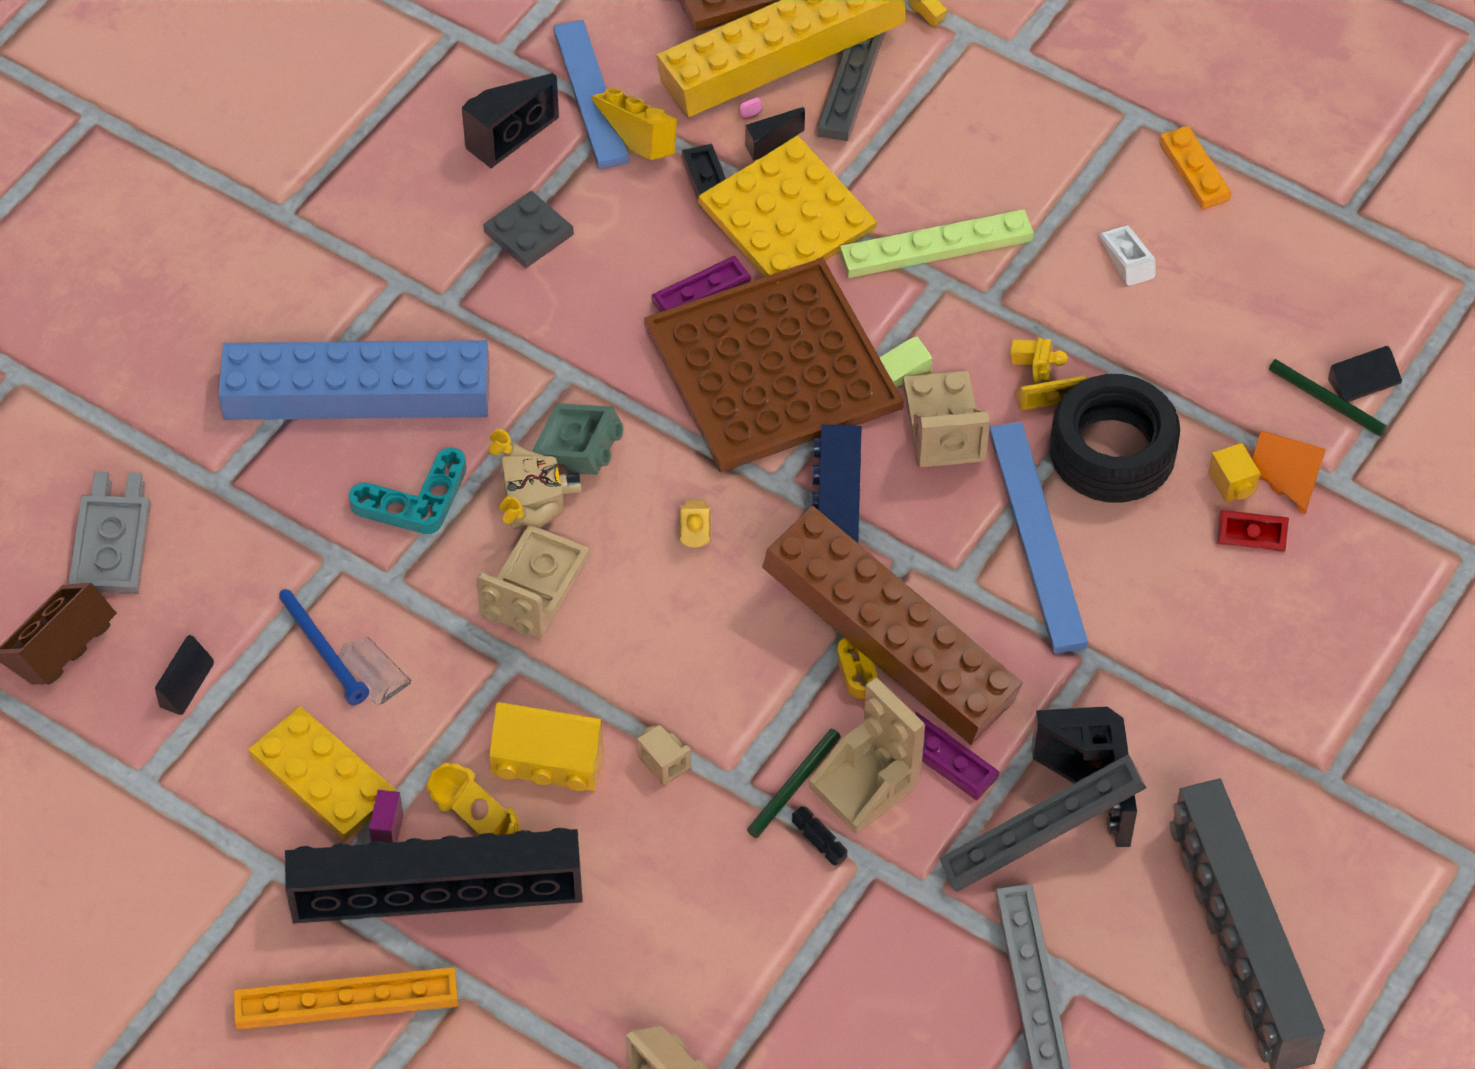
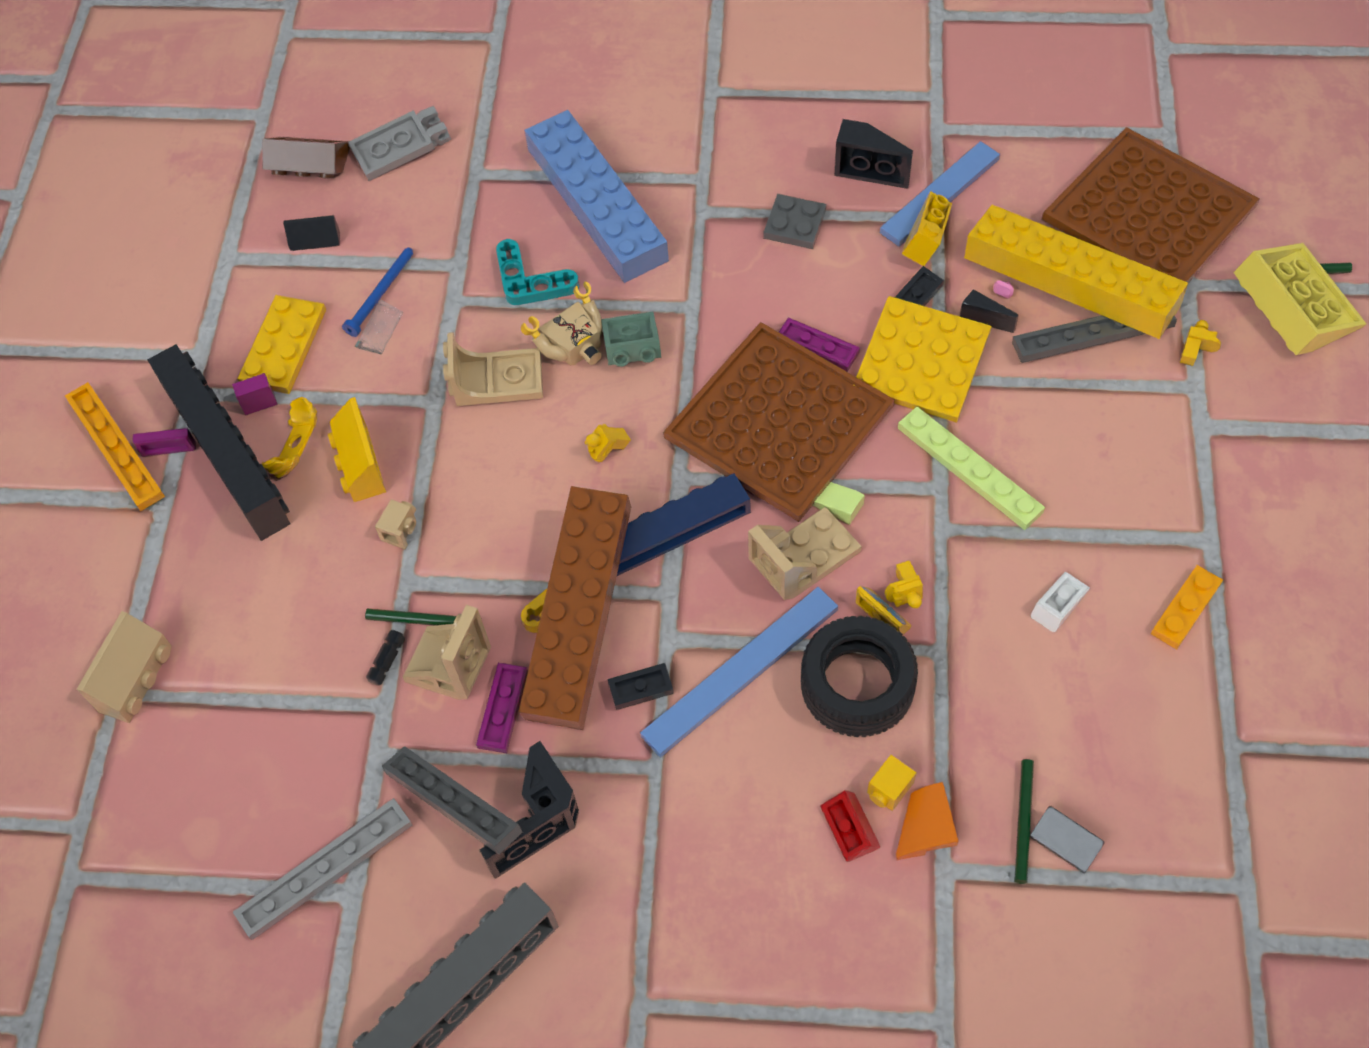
camera: 65 degrees right, 5 degrees up
none -> magenta tile [132,428,196,457]
none -> black plate [607,663,674,710]

